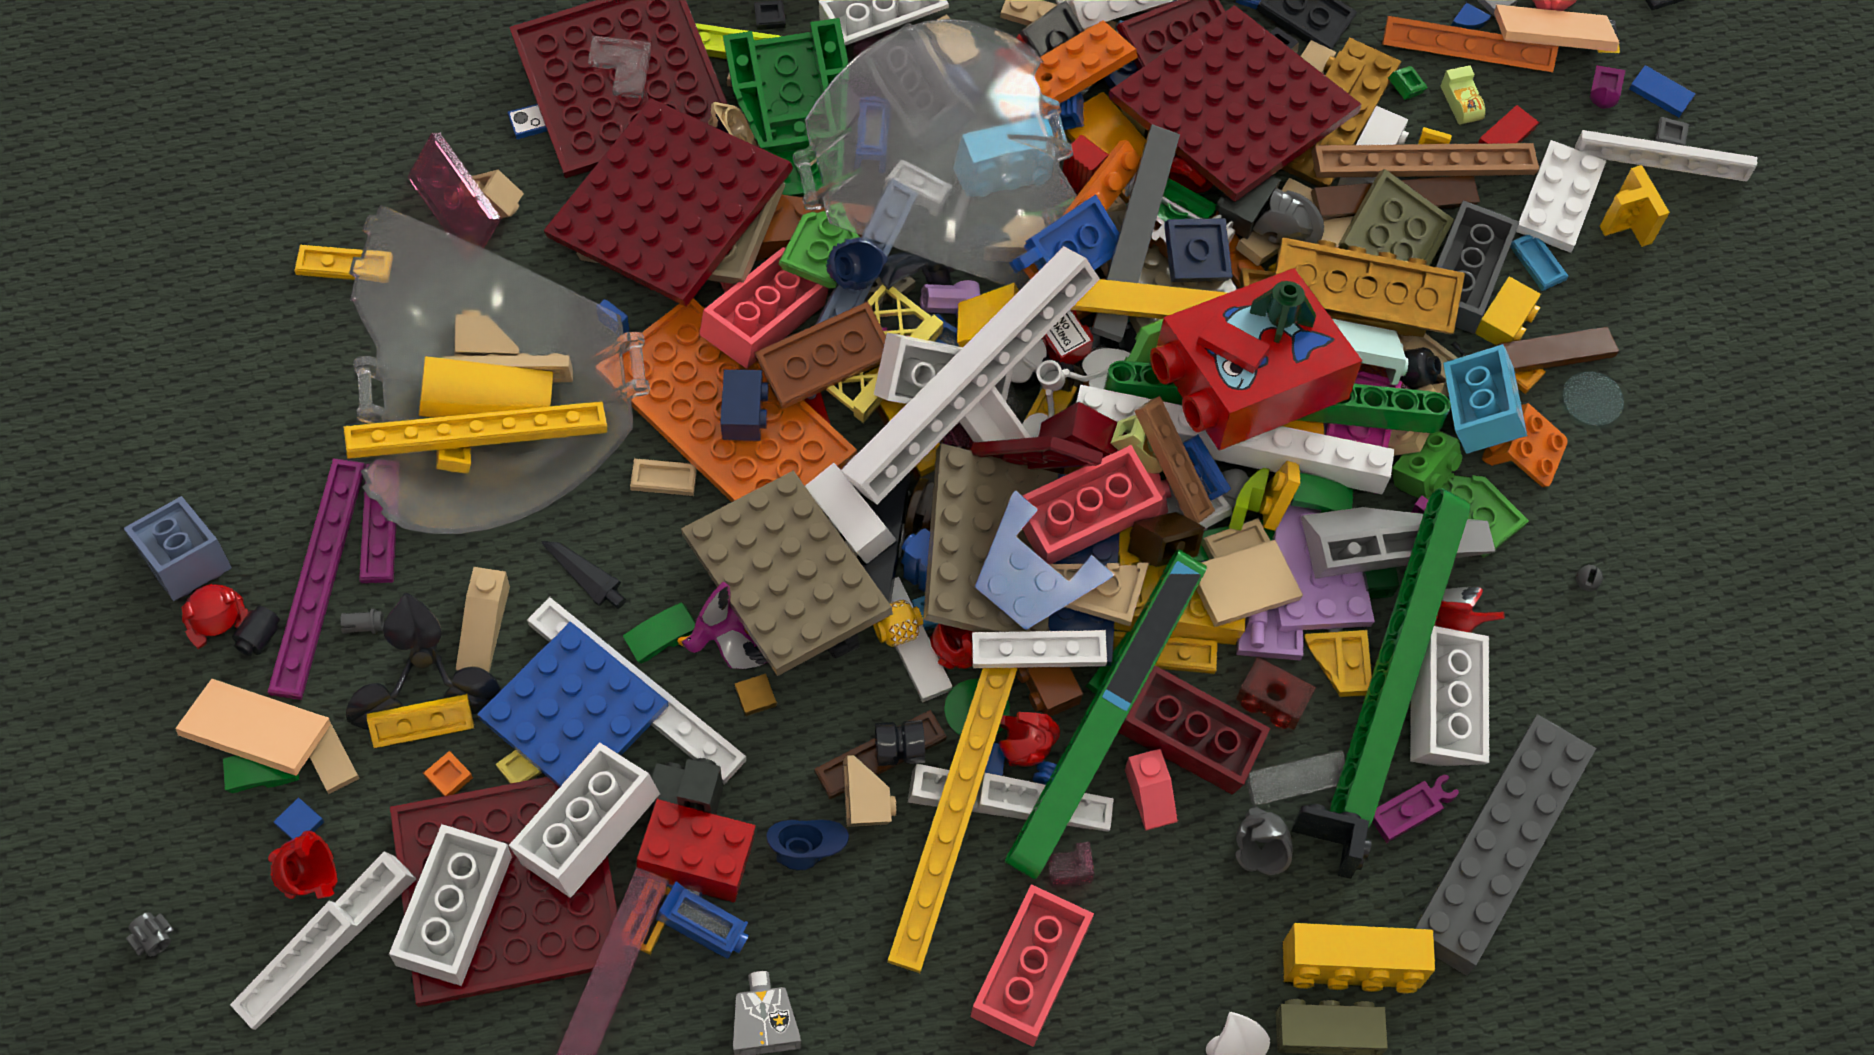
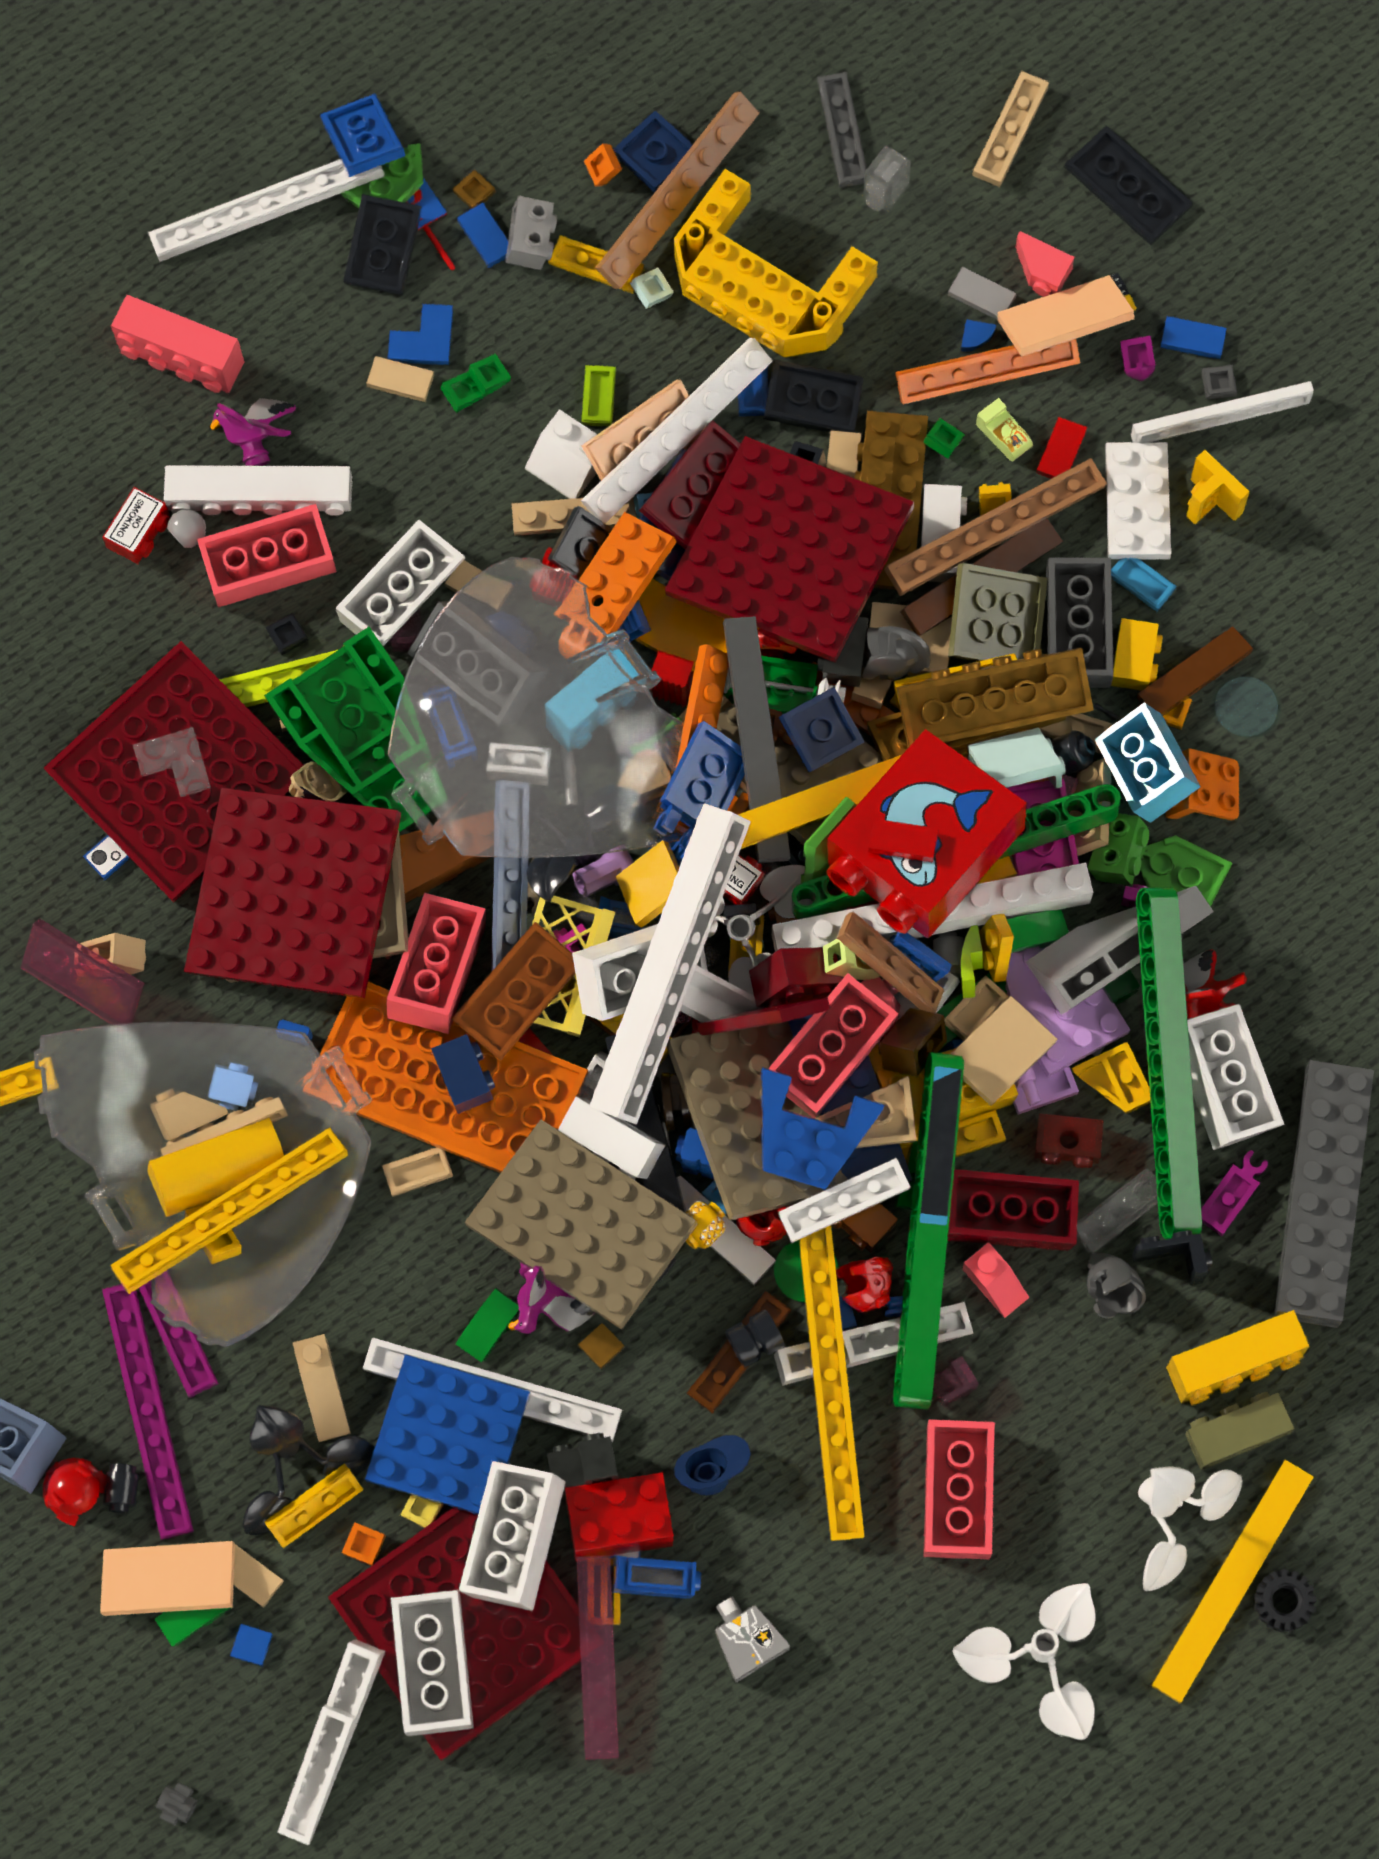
camera: 15 degrees left, 10 degrees up
red helmet [268,831,338,899] -> none
dark grey pin [341,608,384,635] -> none
black bar [541,541,626,609] -> none
bright green tile [779,203,859,288] -> none
dark blue hair [826,237,888,290] -> none
tan slope [843,755,896,827] -> none
dark green brick [1250,281,1316,343] -> none
dark grey hinge [1576,564,1603,591] -> none
none -> light blue brick [208,1062,258,1111]

